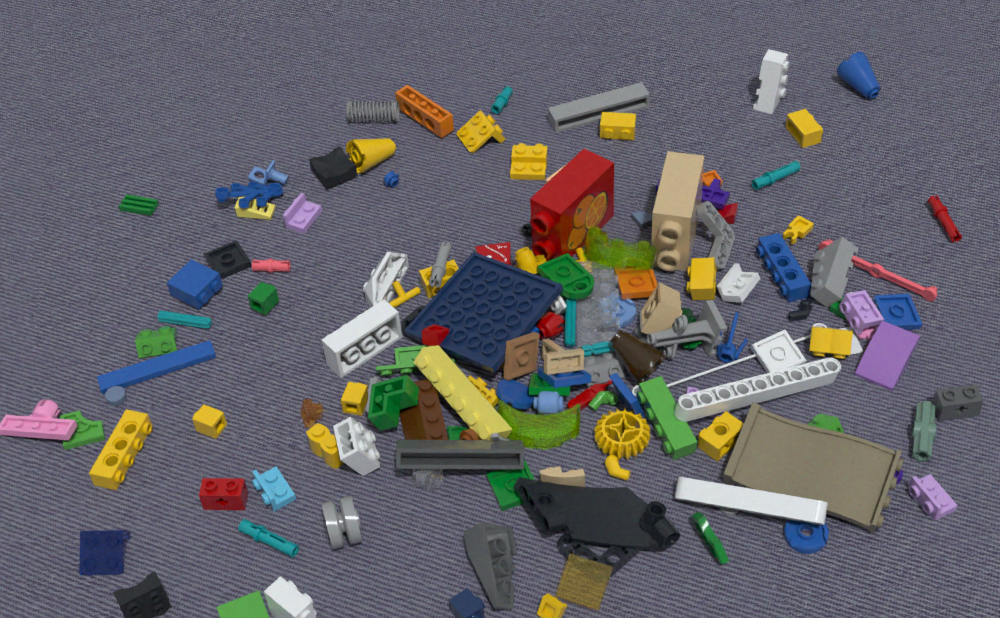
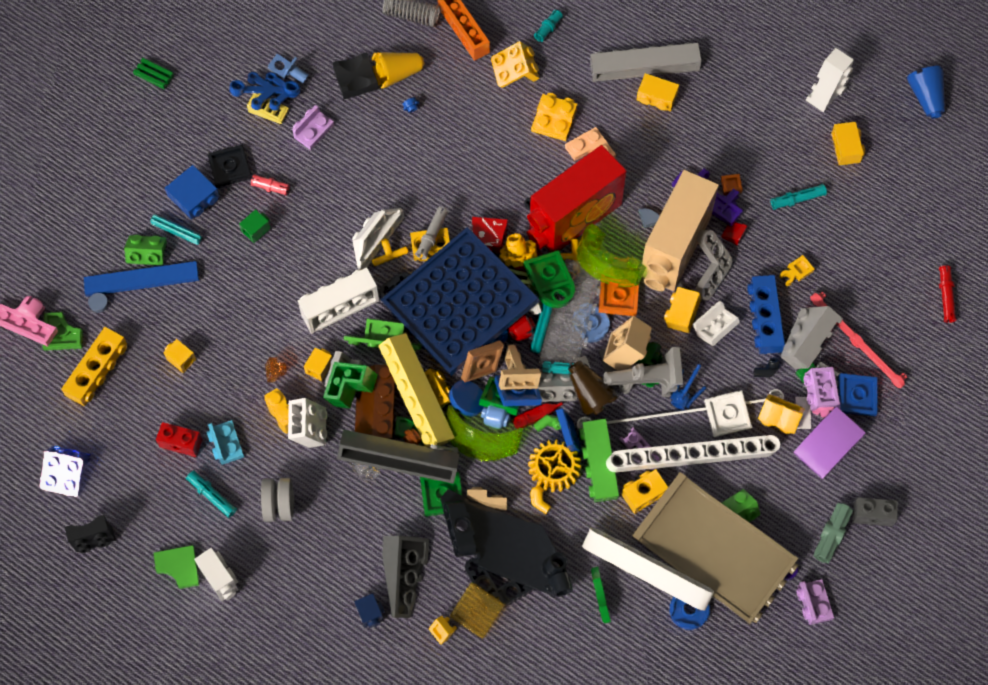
camera: 10 degrees right, 20 degrees up
red slope [422,324,449,346] -> none

